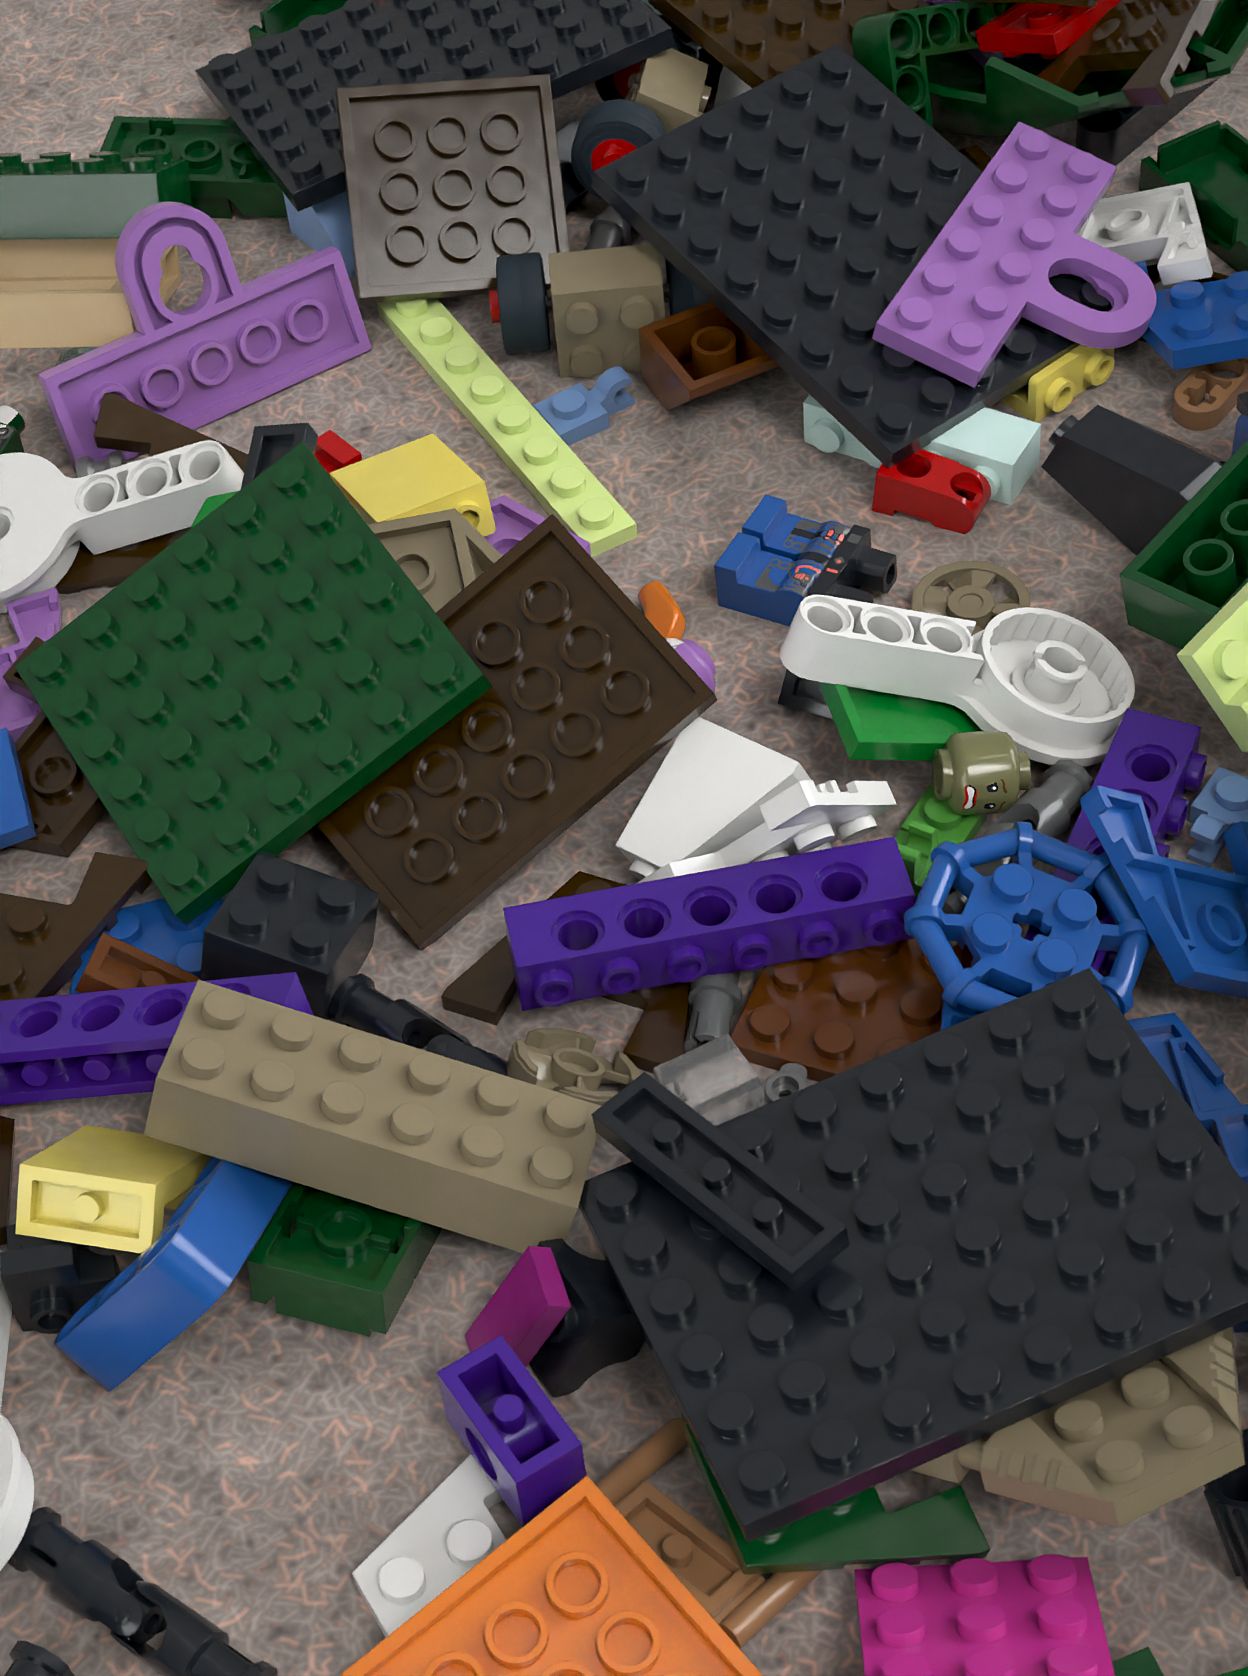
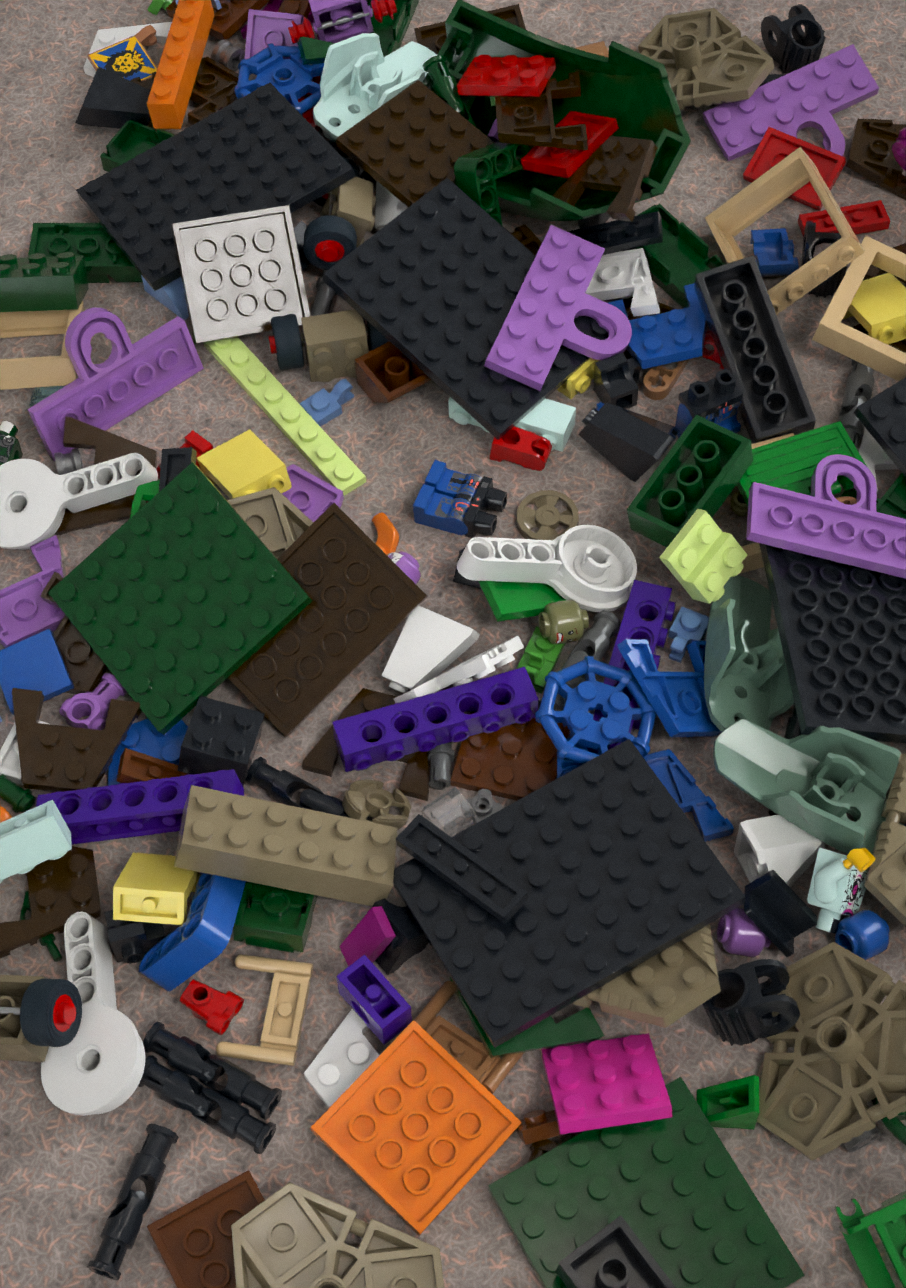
camera: 10 degrees left, 10 degrees up
none -> medium lavender connector [60,673,127,730]
none -> black piece [143,1022,282,1120]
none -> red plate [180,979,244,1035]
none -> tan plate [216,954,313,1066]
none -> black plate [567,211,663,255]
none -> black brick [593,352,640,409]

